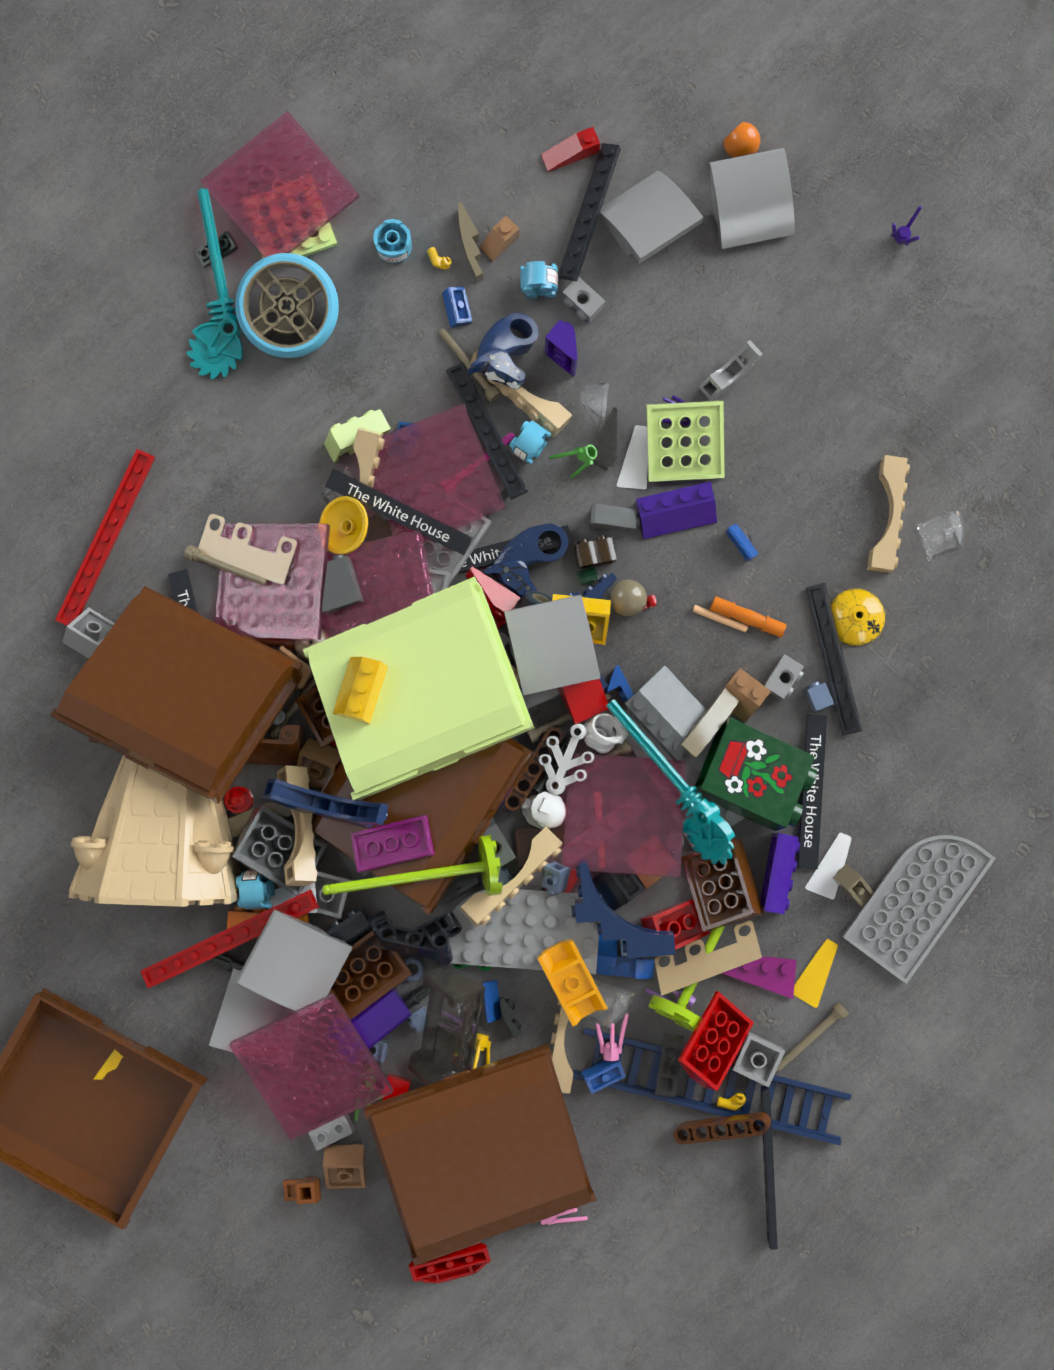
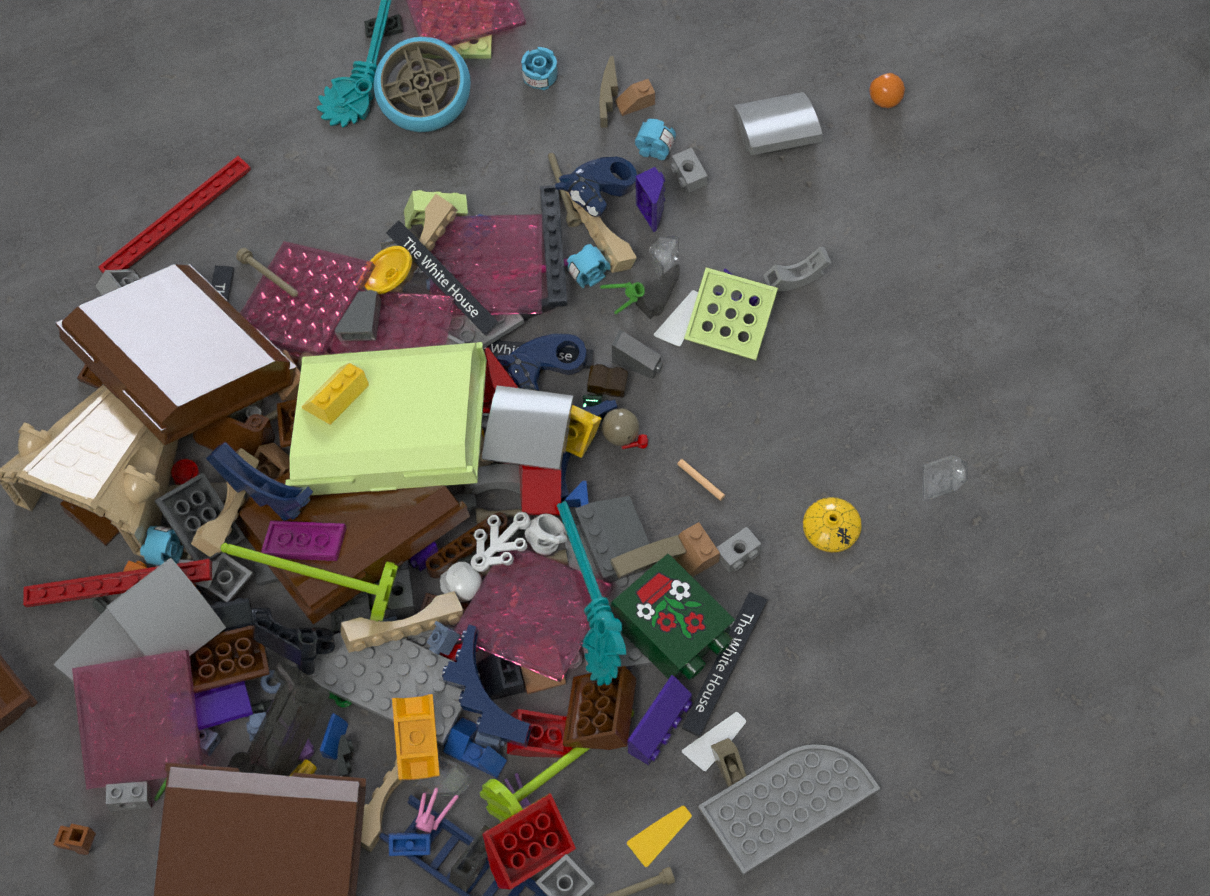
camera: 25 degrees right, 20 degrees down
tan piece [198,514,297,585] -> none
medium nougat slope [323,1144,366,1189] -> none
yellow arm [427,247,452,270] -> none
blue slope [442,287,473,327] -> none
slope [541,127,600,172] -> none
black plate [558,143,621,281] -> none
dark purple slope [635,482,717,539] -> none
tan piece [654,921,762,996] -> none
light grey slope [710,148,795,249] -> none
orange piece [710,596,787,638] -> none
magenta wing [723,956,797,999] -> none
blue slope [726,524,758,561] -> none
sand blue brick [804,681,834,712] -> none
black tile [806,583,863,736] -> none
tan arch [867,455,910,573] -> none
dark purple plant [891,206,922,246] -> none

